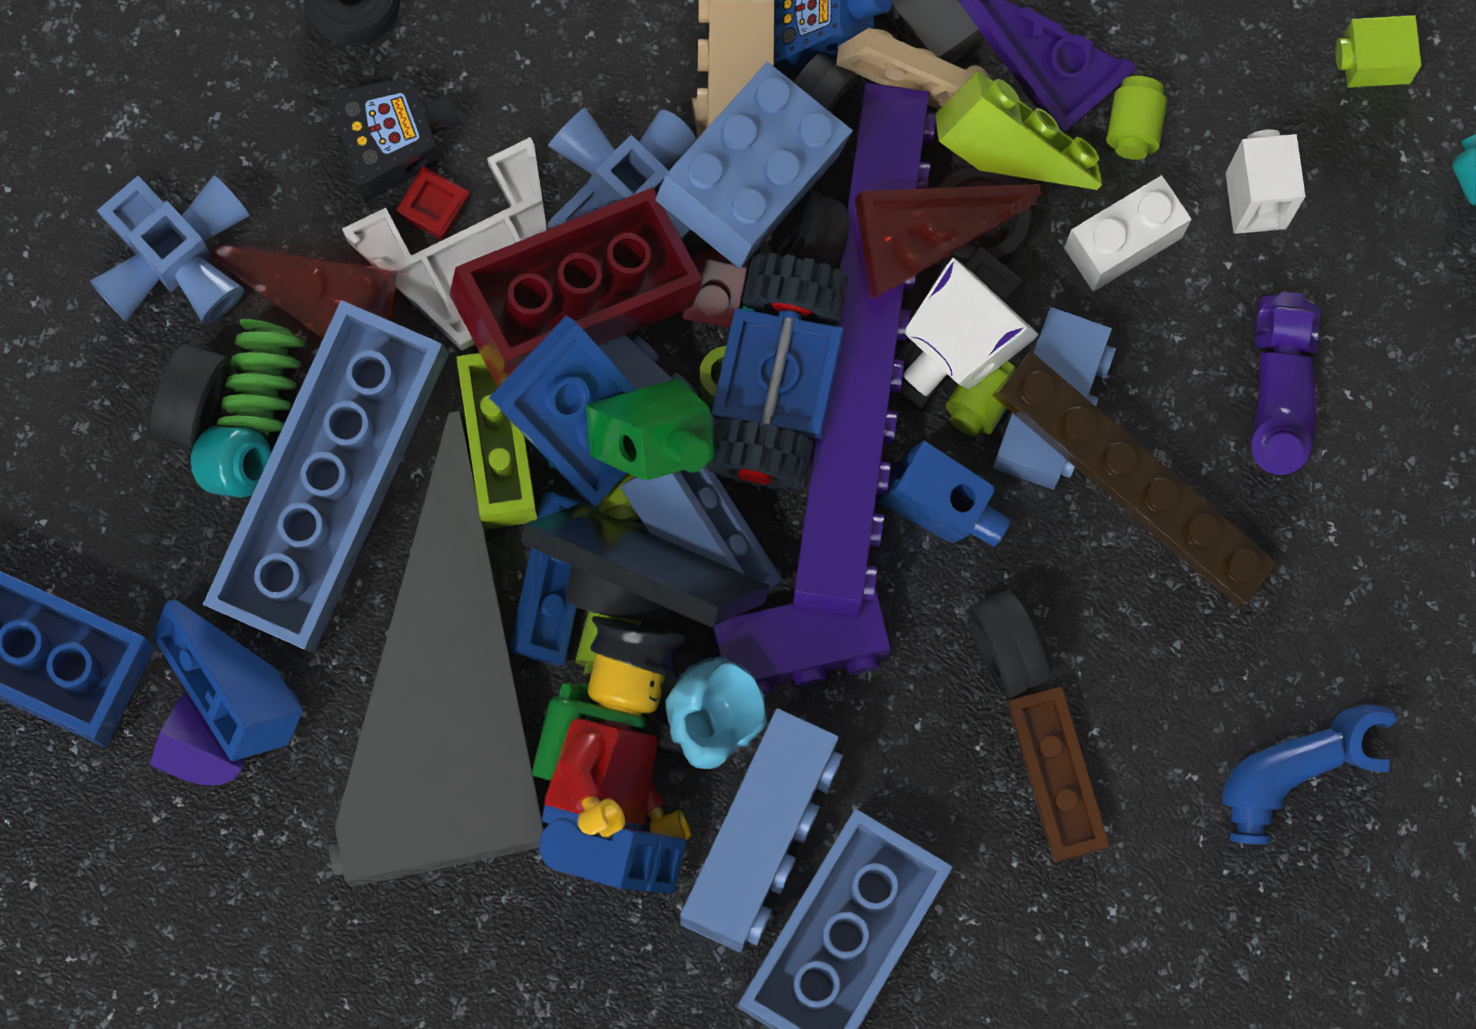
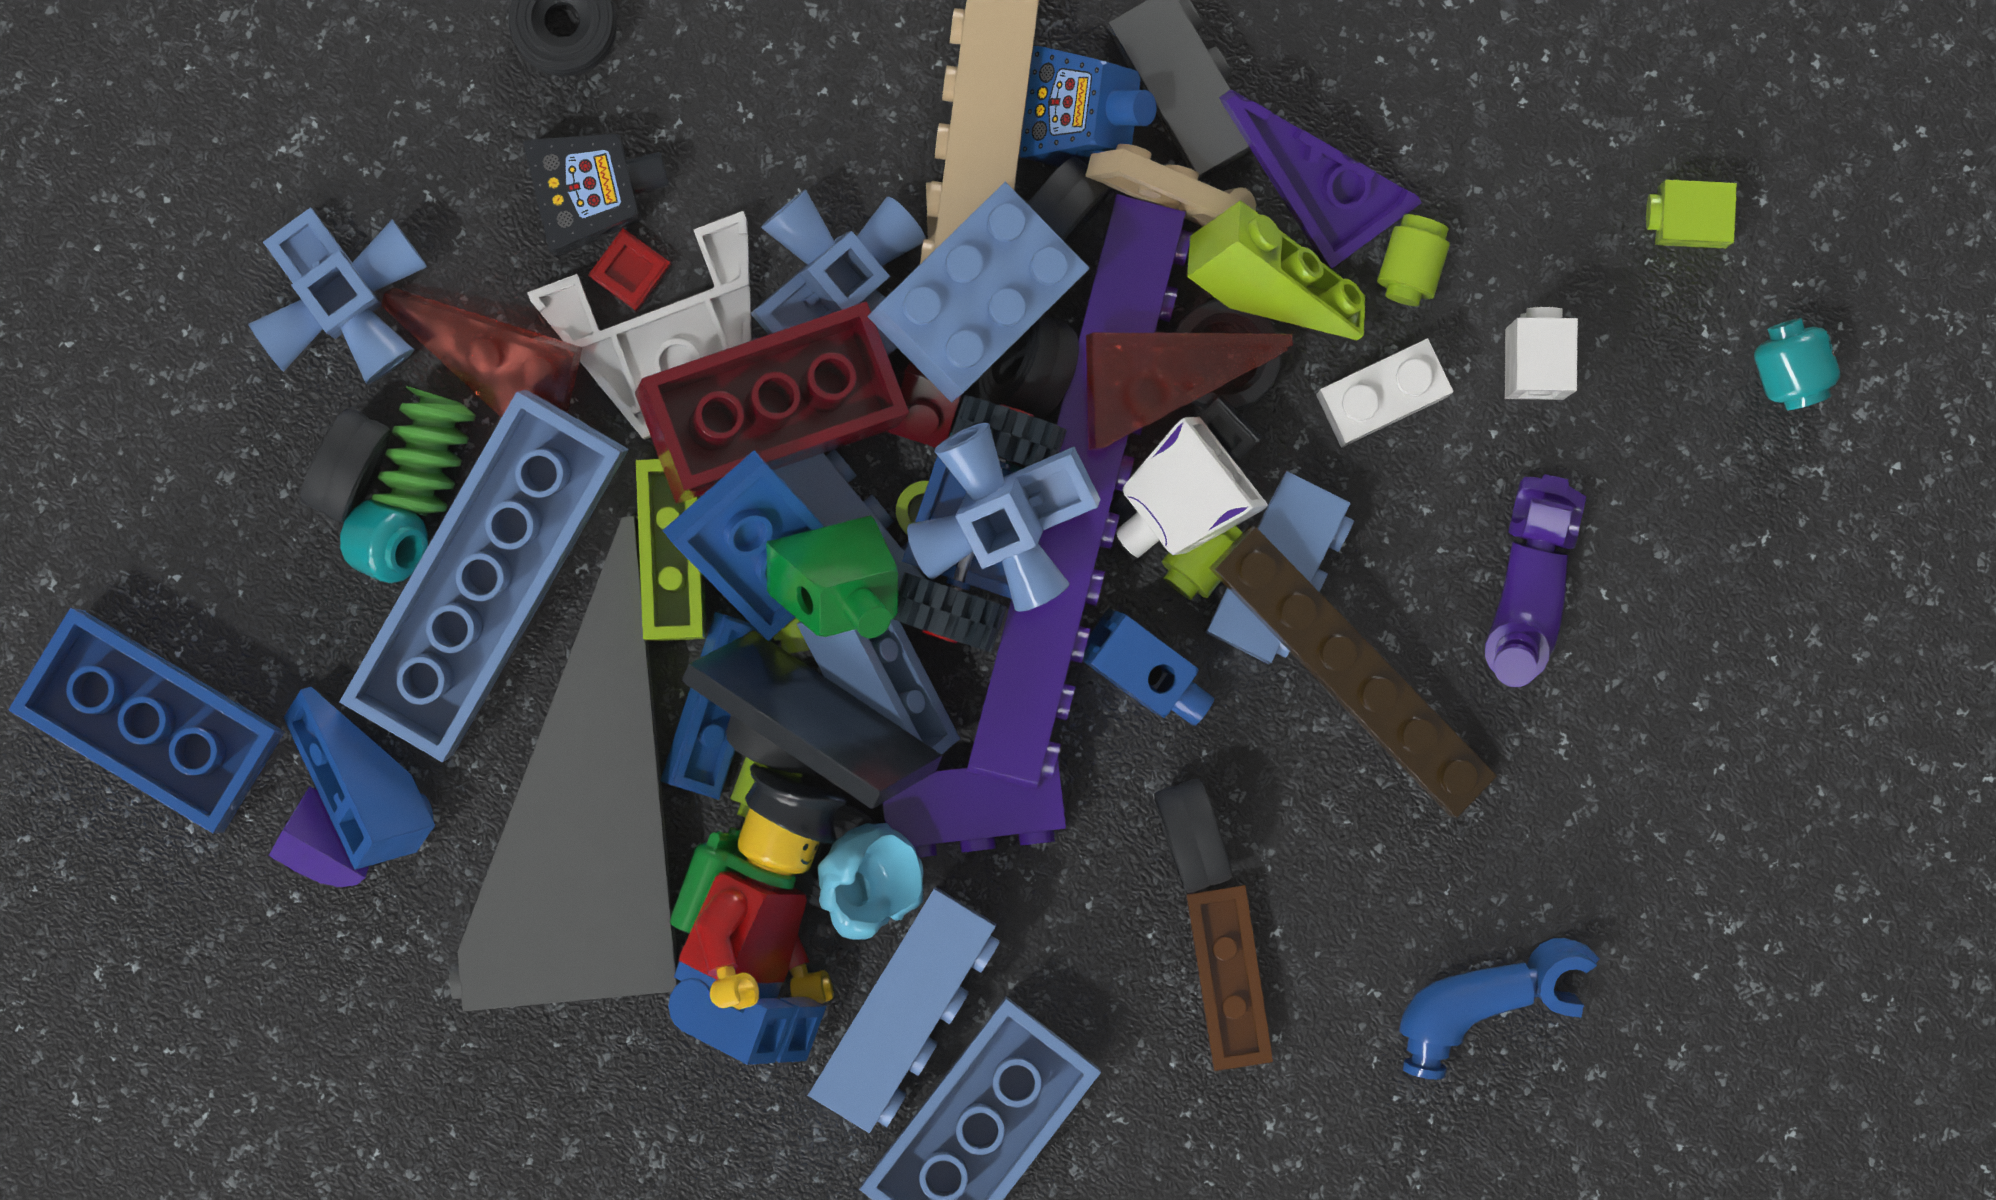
camera: 10 degrees right, 10 degrees up
none -> medium blue brick [907,423,1101,612]

